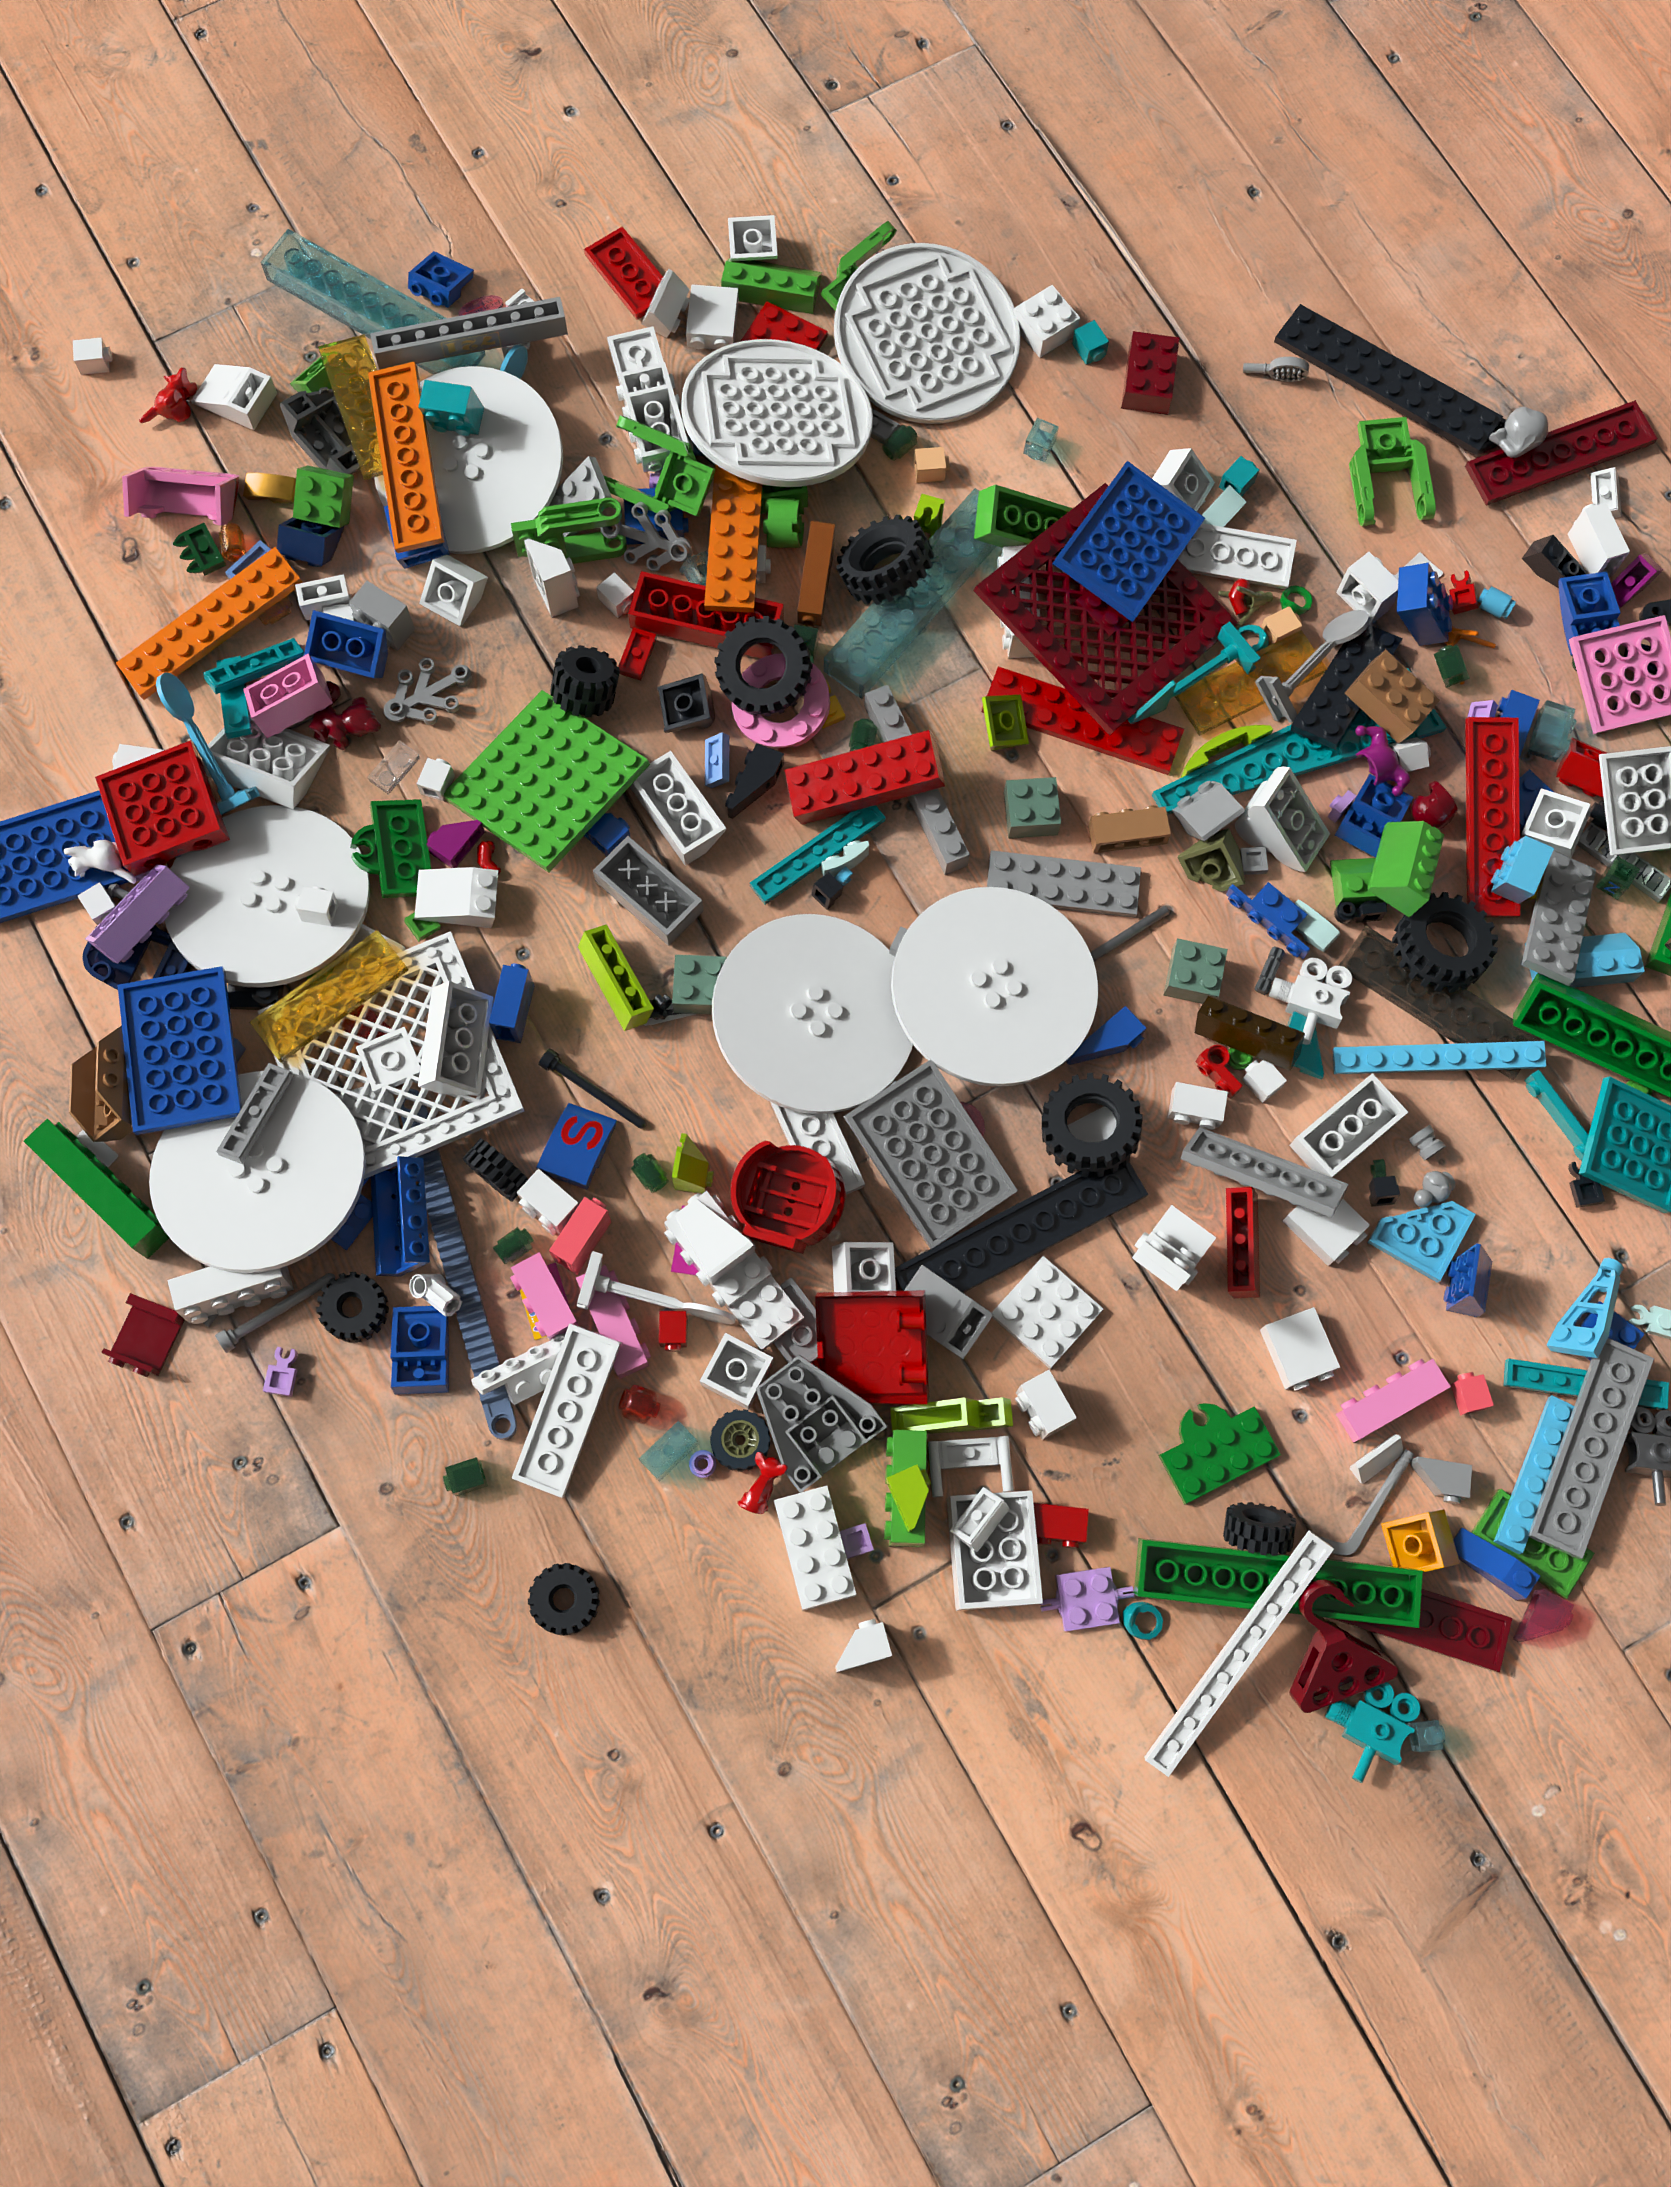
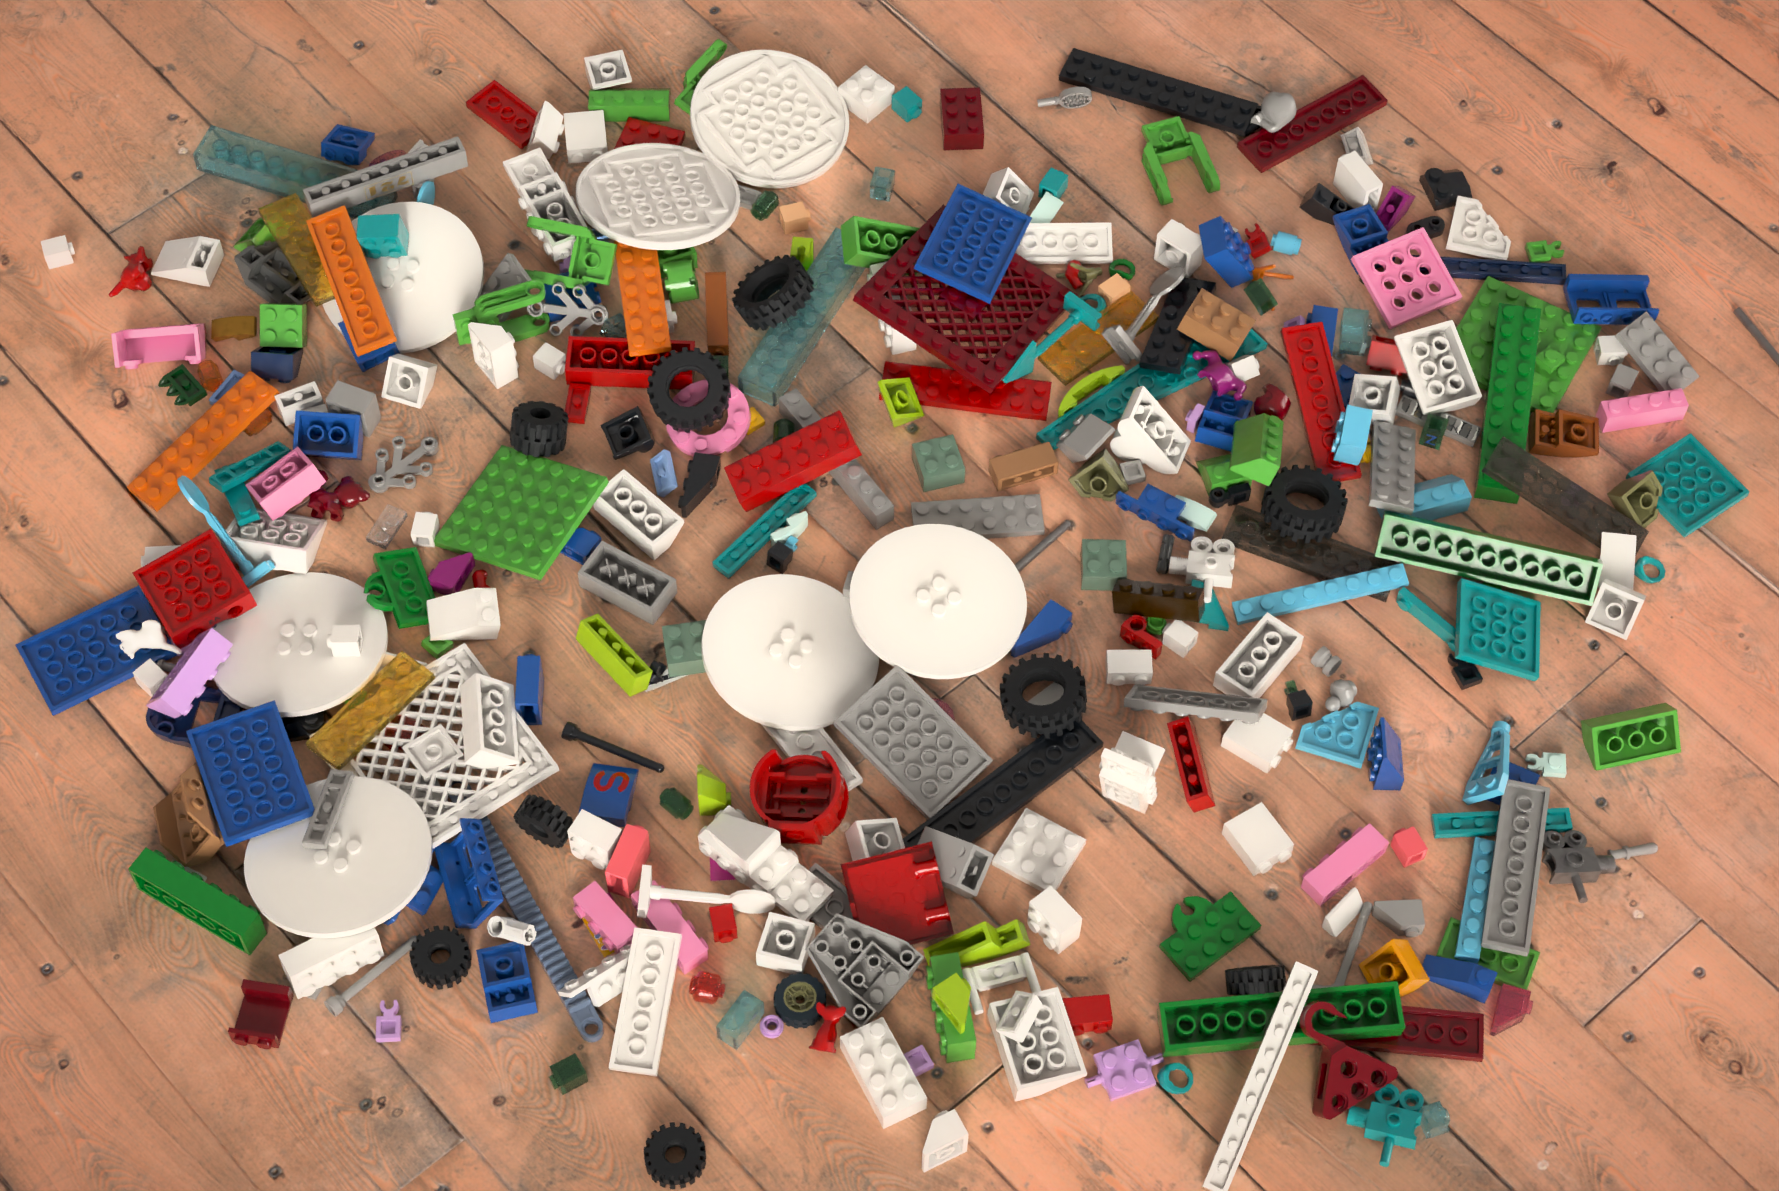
camera: 10 degrees left, 15 degrees down
clear green brick [493,1227,534,1265] -> none

